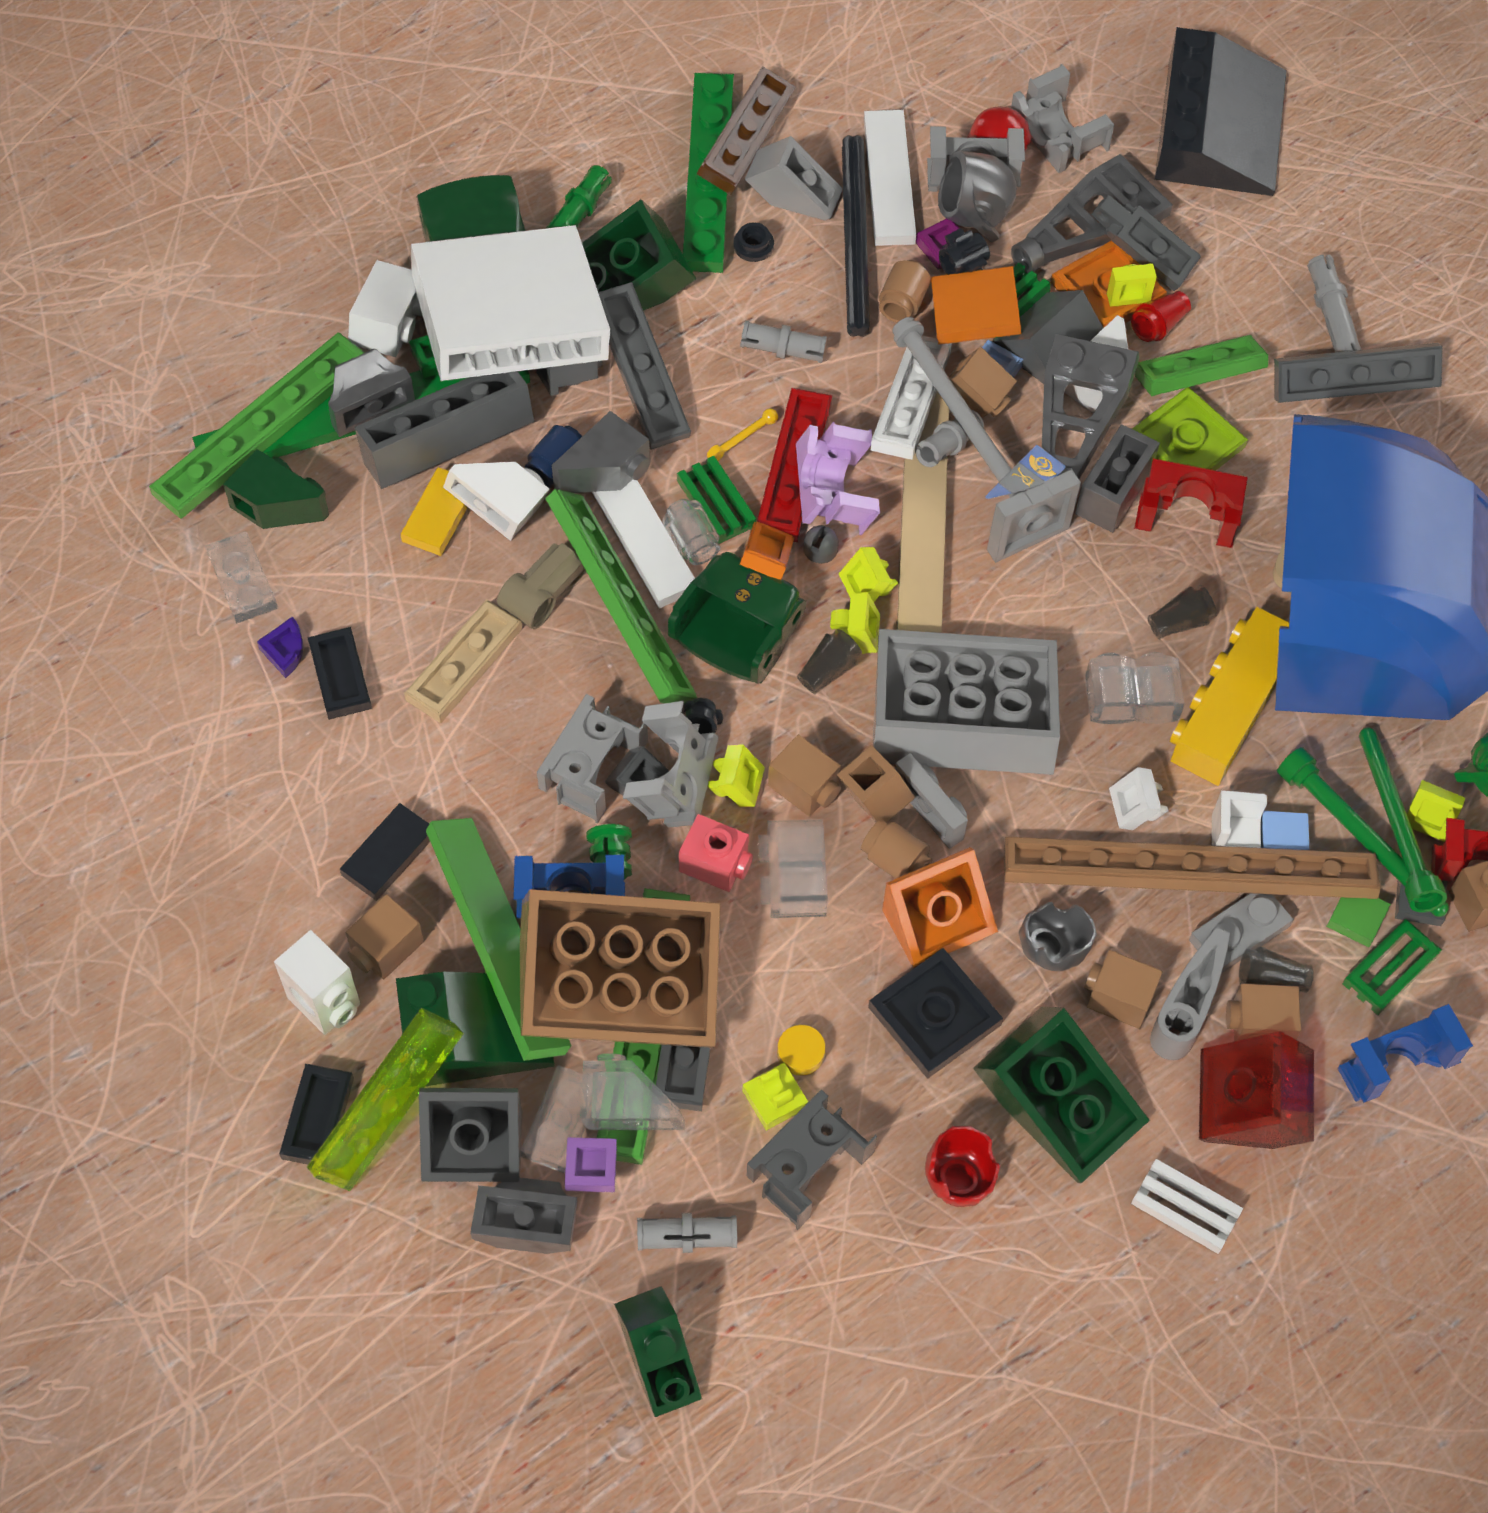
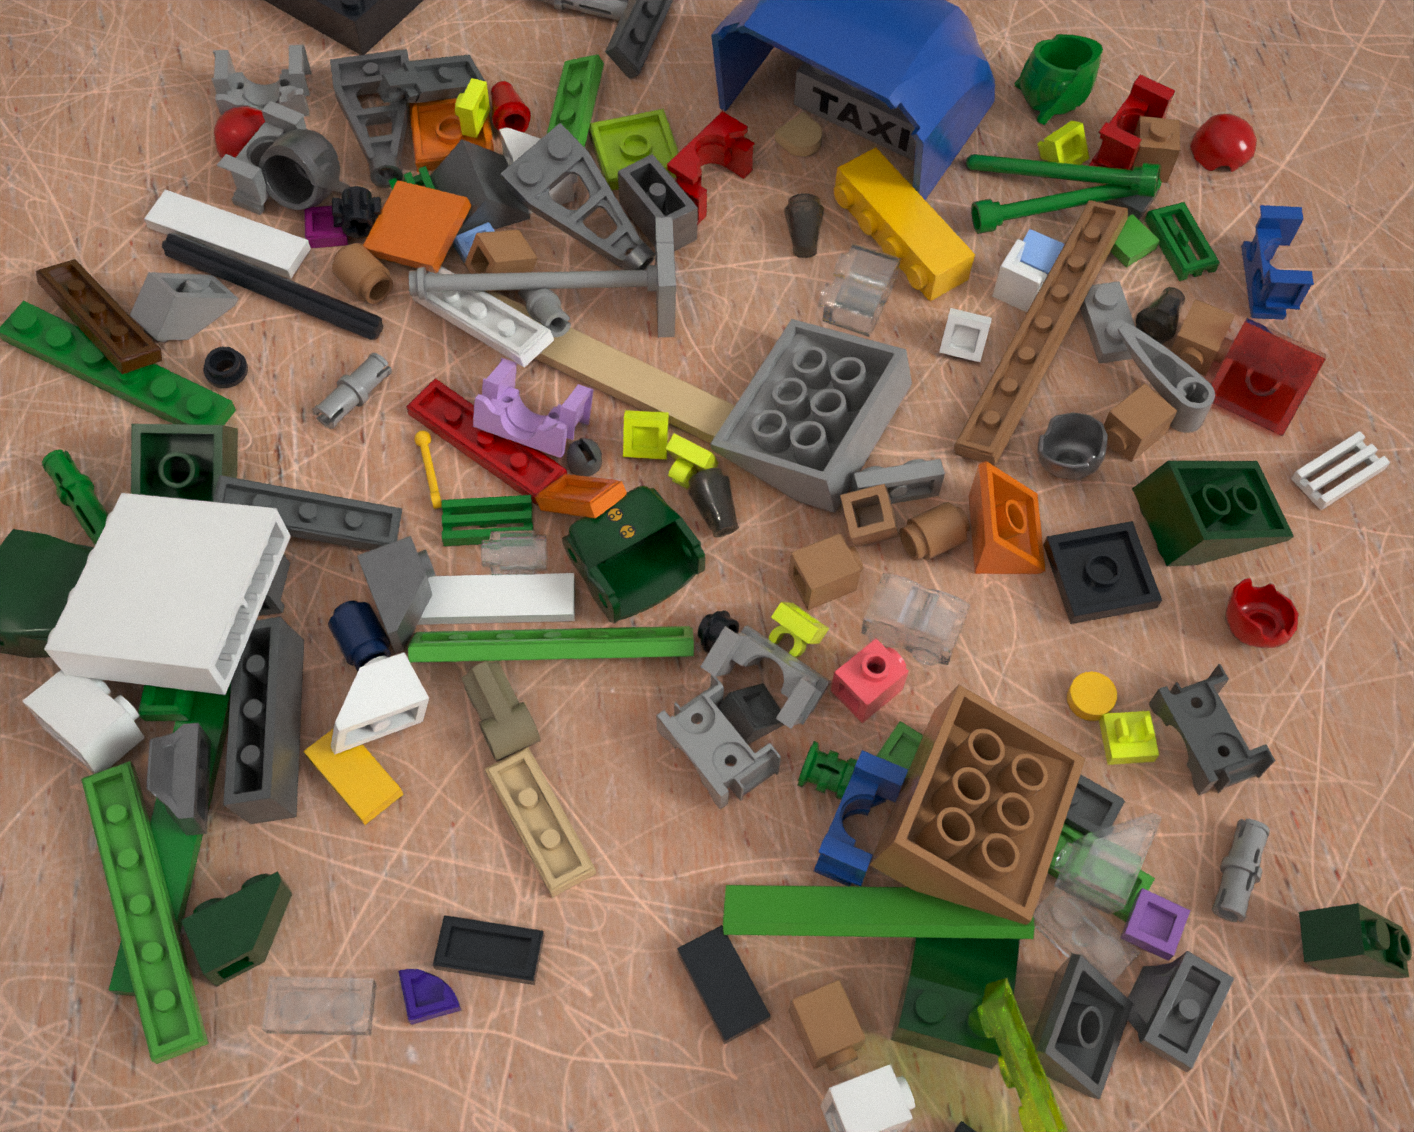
camera: 65 degrees left, 0 degrees up
sticker [985,445,1066,499] -> none

